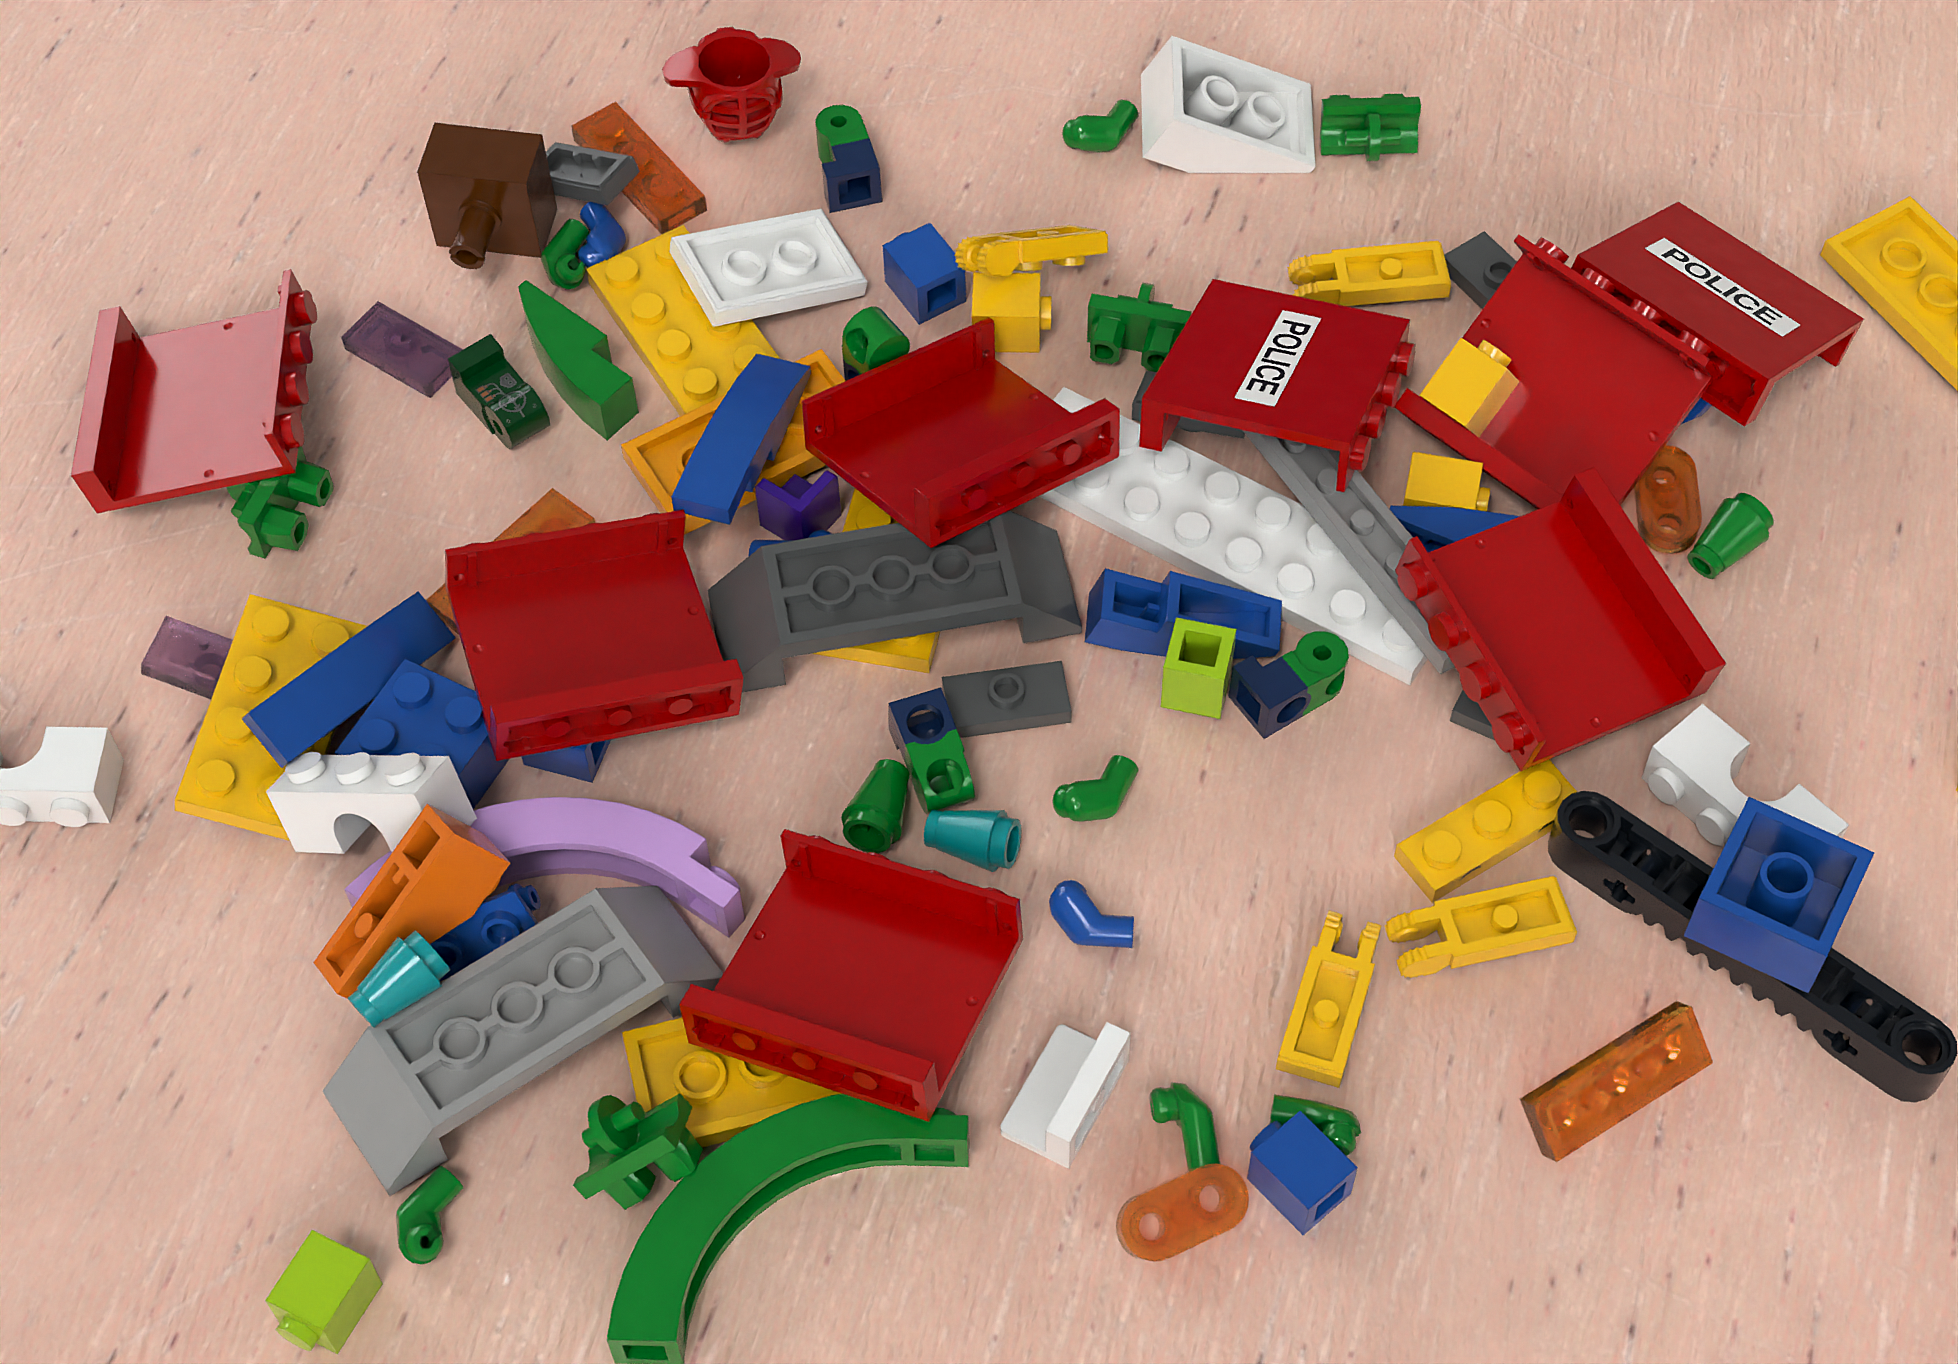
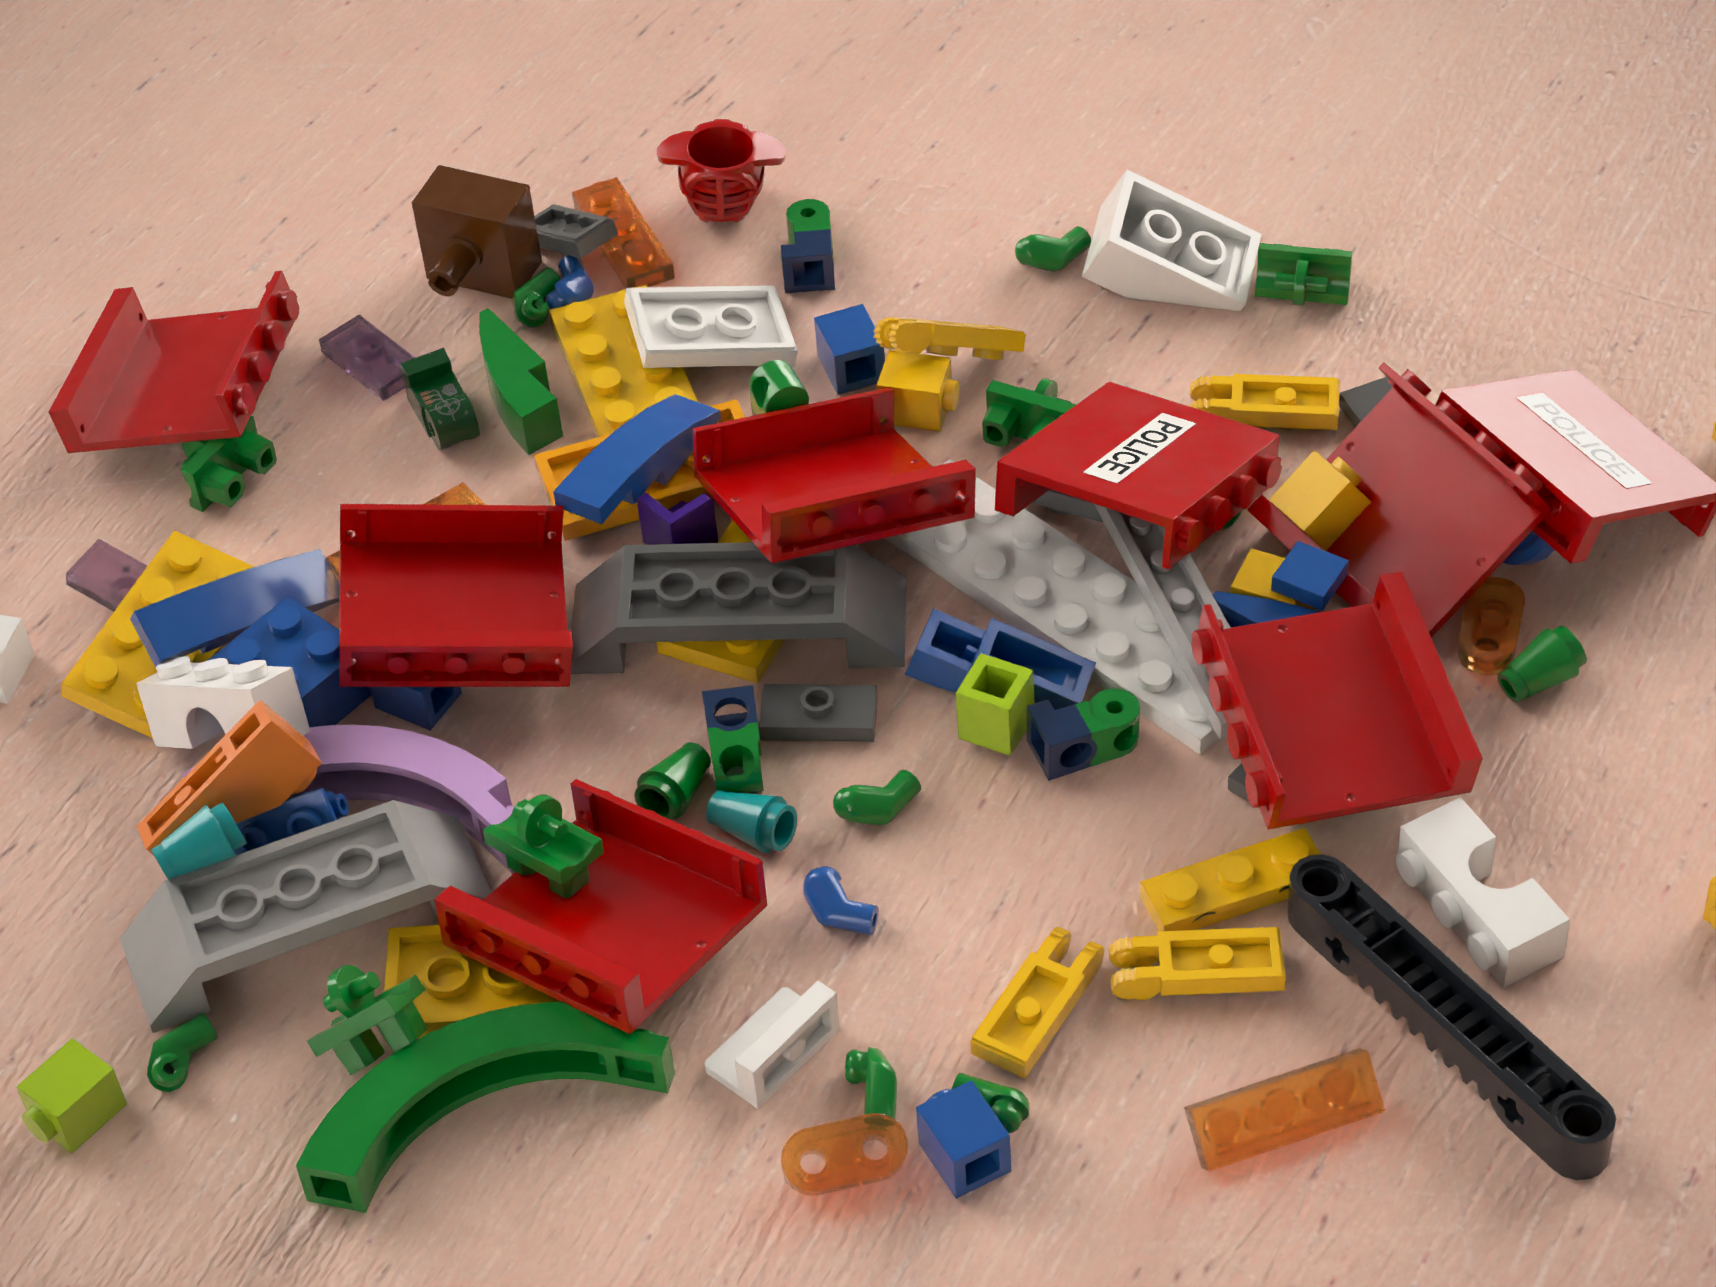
camera: 15 degrees right, 10 degrees down
blue brick [1684,797,1874,993] -> none
none -> green hips [483,794,604,898]
none -> blue tile [1271,541,1349,611]

